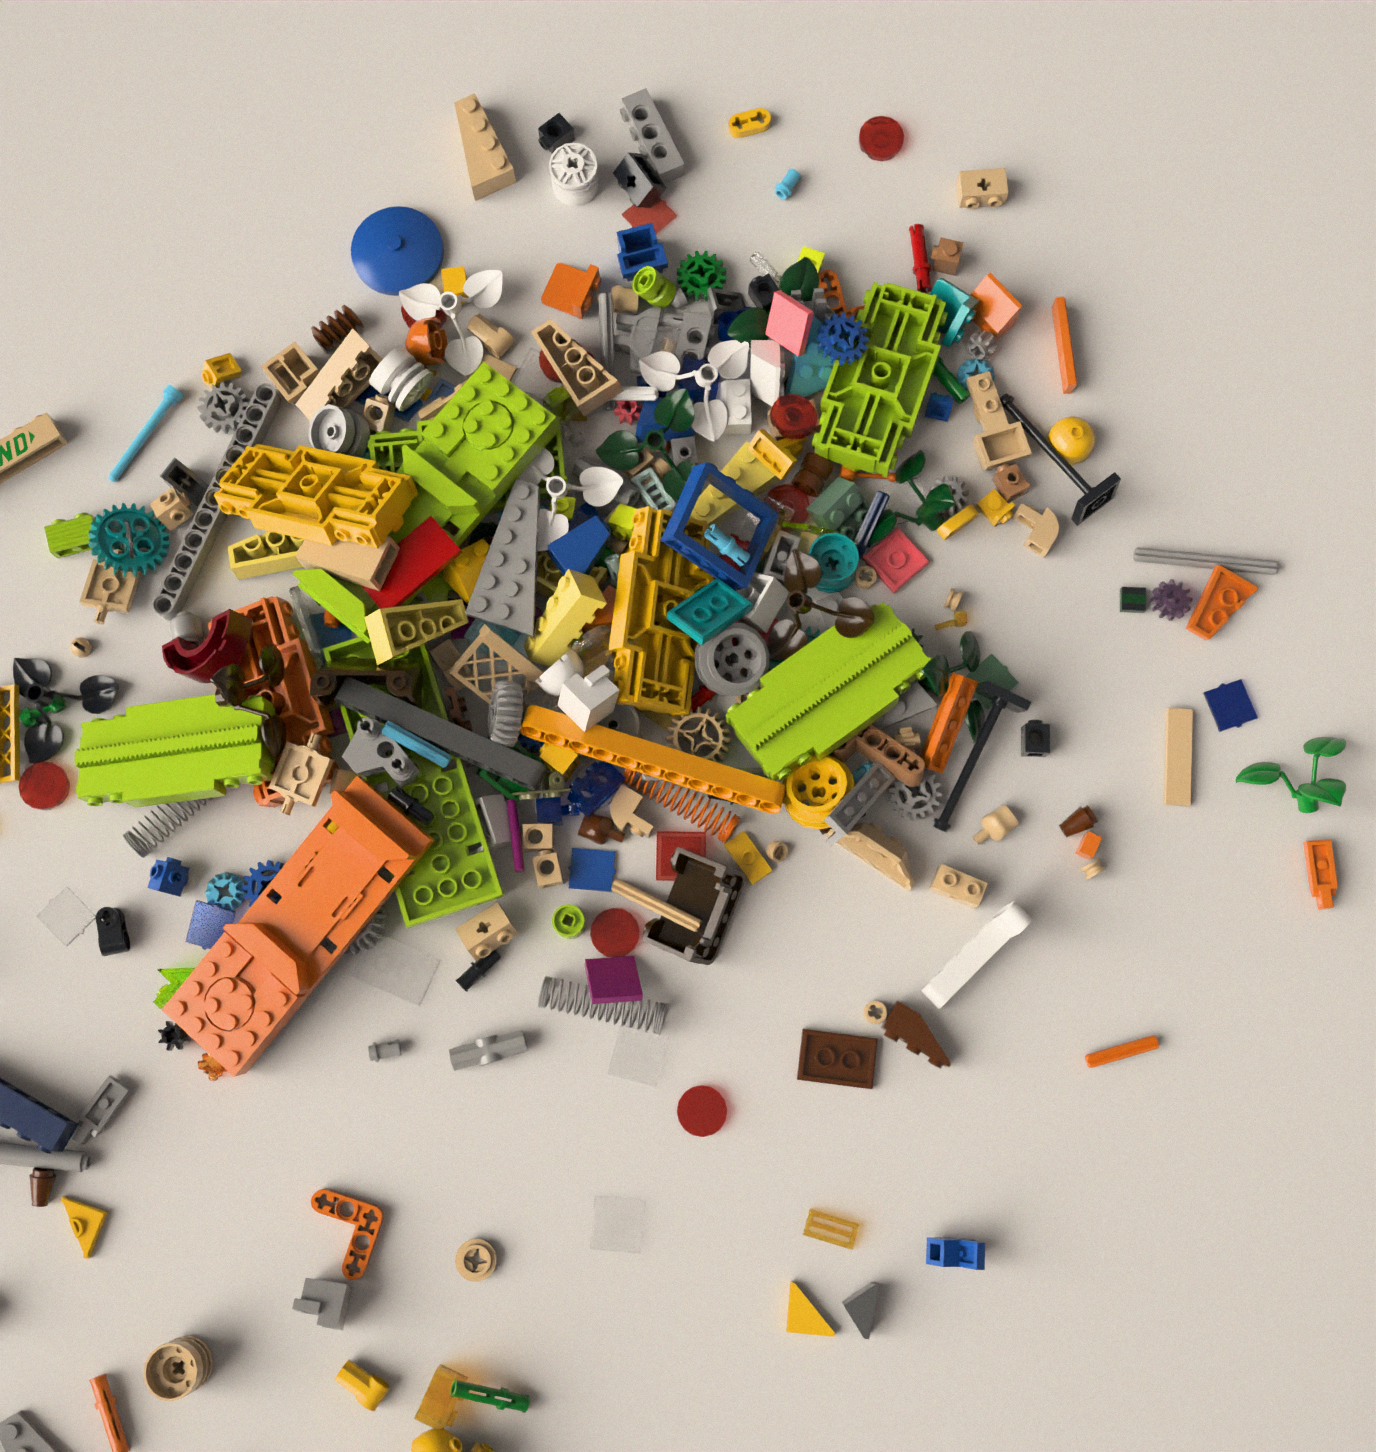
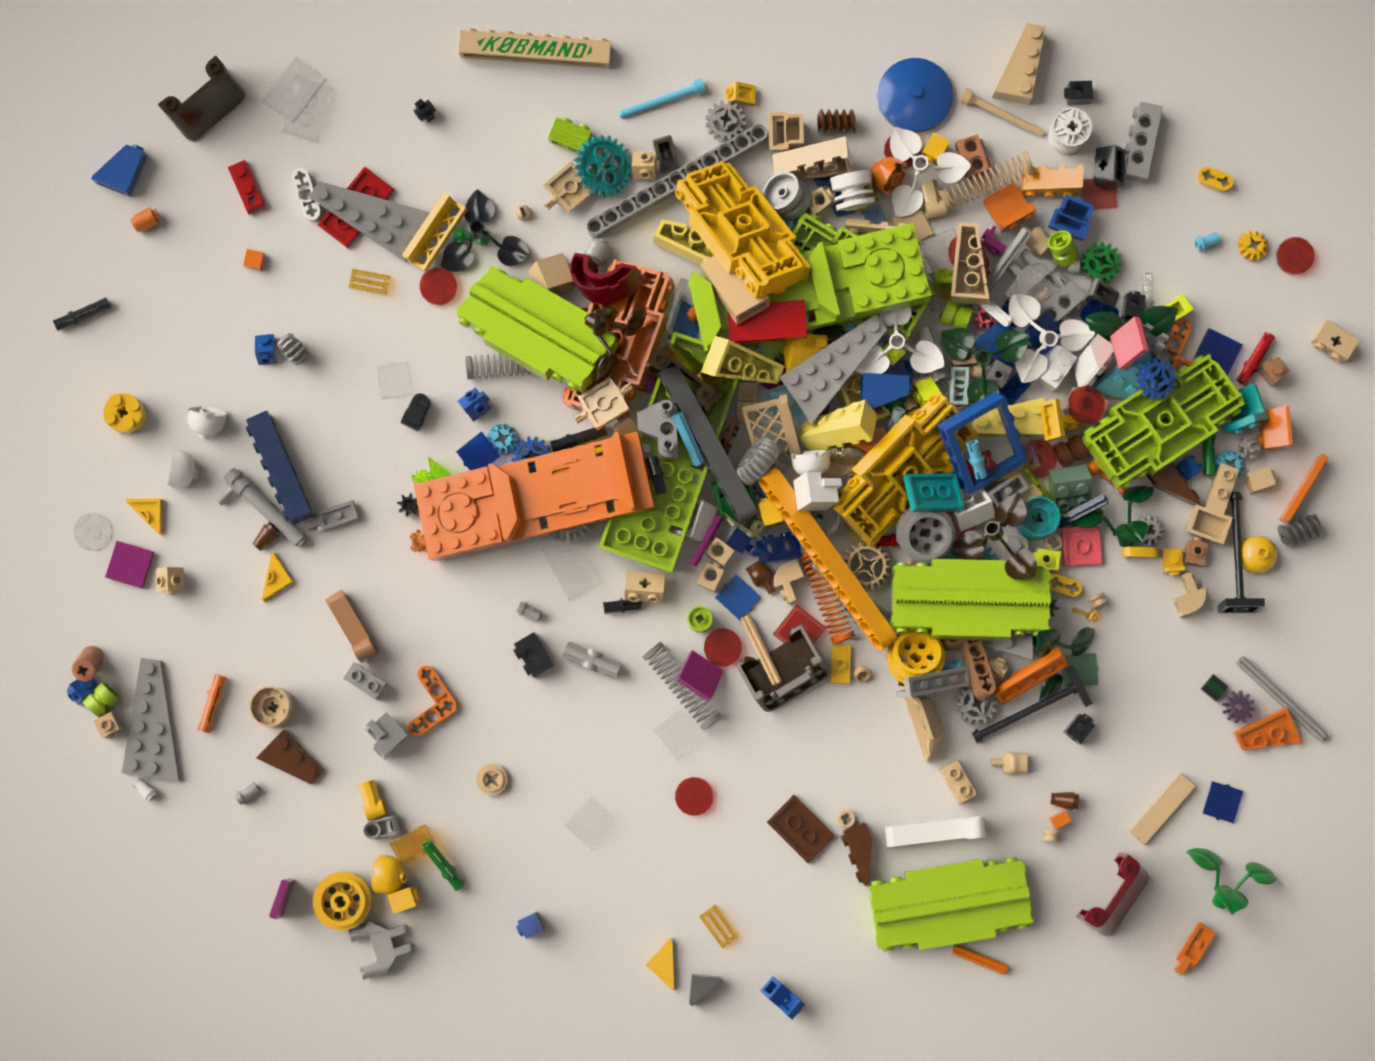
camera: 35 degrees right, 5 degrees up
none -> reddish brown wing [256,730,325,784]
none -> medium nougat beam [325,590,380,663]
none -> light grey brick [343,662,389,700]
none -> light grey piece [363,814,403,839]
none -> black brick [513,632,554,678]
none -> blue brick [516,912,545,939]
none -> tan plate [528,253,575,295]
none -> black pin [550,426,608,452]
none -> lime piece [867,857,1034,952]
none -> tan piece [939,151,1036,212]
none -> lime wheel [939,299,973,329]
none -> nougat brick [954,134,991,181]
none -> tan piece [960,88,1045,137]
none -> magenta bracket [981,225,1007,257]
none -> clear blue bracket [999,372,1031,405]
none -> light orange wedge [1020,165,1083,198]
none -> neon yellow brick [1032,548,1061,572]
none -> yellow beam [1049,574,1082,598]
none -> dark red windscreen [1076,853,1149,936]
none -> reddish brown slope [1146,462,1200,506]
none -> clear blue tile [1191,328,1243,376]
none -> yellow gear [1238,230,1269,261]
none -> tan brick [1244,466,1277,493]
none -> flat silver piece [1278,514,1322,547]

